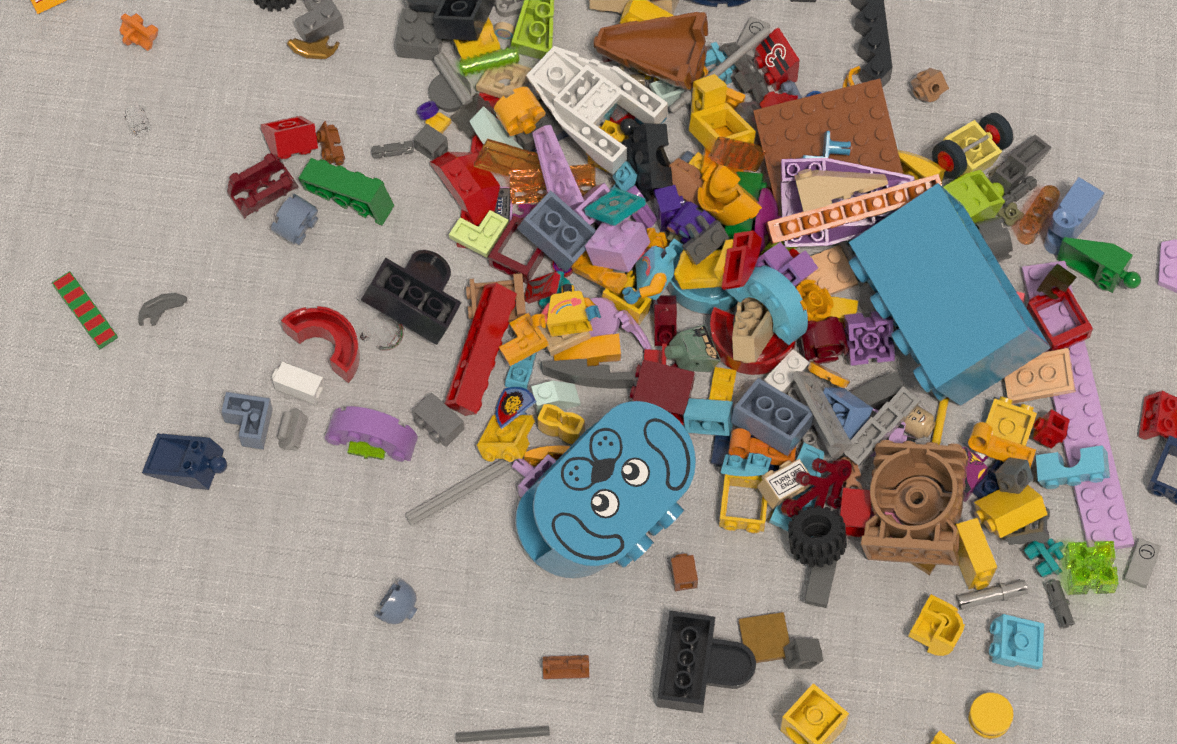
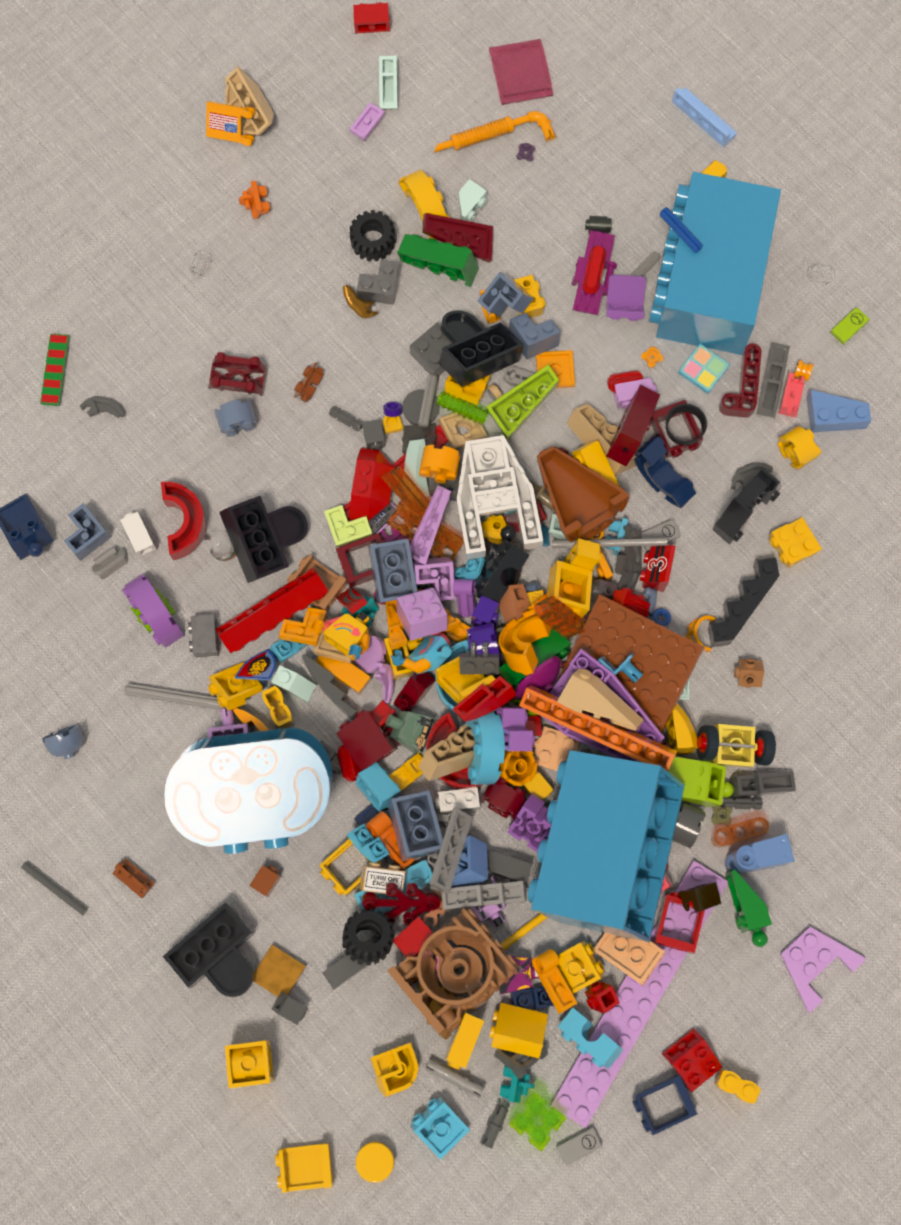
camera: 40 degrees right, 10 degrees up
red slope [260,116,318,159] -> none
green wedge [298,158,395,226] -> none
teal piece [584,188,646,226] -> none
light orange tile [807,361,850,388] -> none
tan head [903,406,935,439] -> none
dark grey brick [995,458,1033,494] -> none

